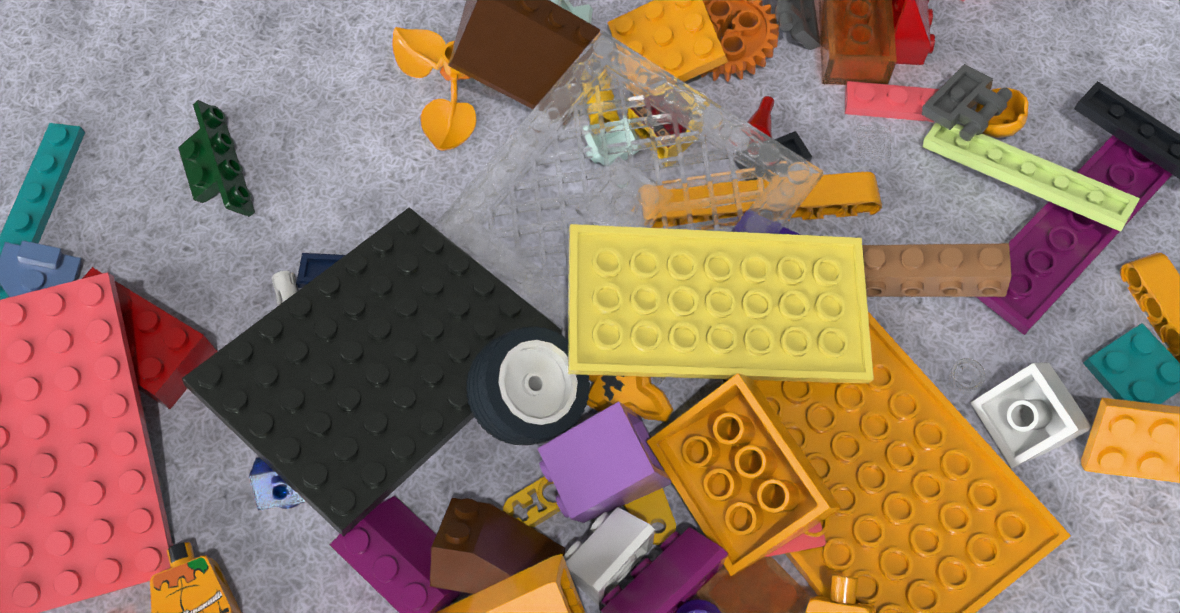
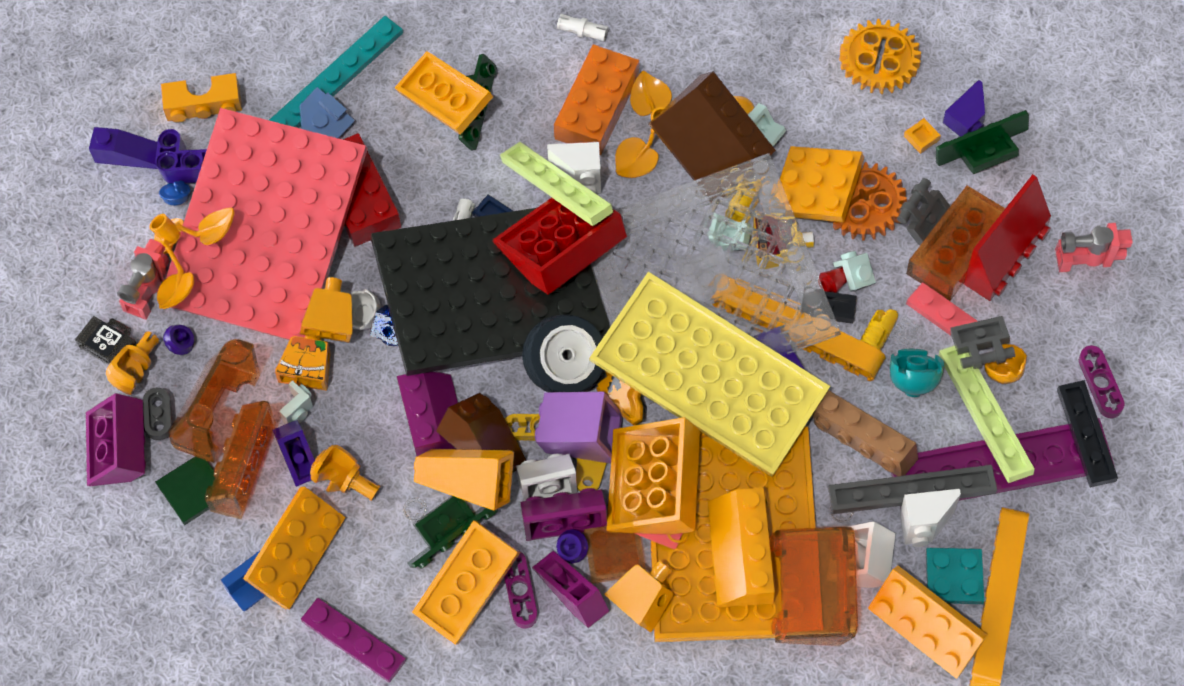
camera: 35 degrees right, 0 degrees up
none -> light orange torso [300,277,352,343]
none -> white hair [351,289,382,330]
none -> light orange plate [395,51,493,135]
none -> red slope [493,197,627,295]
none -> yellowish green plate [500,142,613,226]
none -> white slope [547,142,601,194]
none -> orange brick [554,44,639,155]
none -> white pin [557,14,609,42]
none -> light orange slope [708,487,775,607]
none -> clear orange windscreen [770,527,858,646]
none -> dark grey plate [828,465,997,514]
none -> light aqua bracket [833,251,876,291]
none -> yellow hinge [860,309,898,351]
none -> teal cylinder [890,348,944,397]
none -> white slope [900,489,961,547]
none -> magenta beam [1078,345,1125,419]

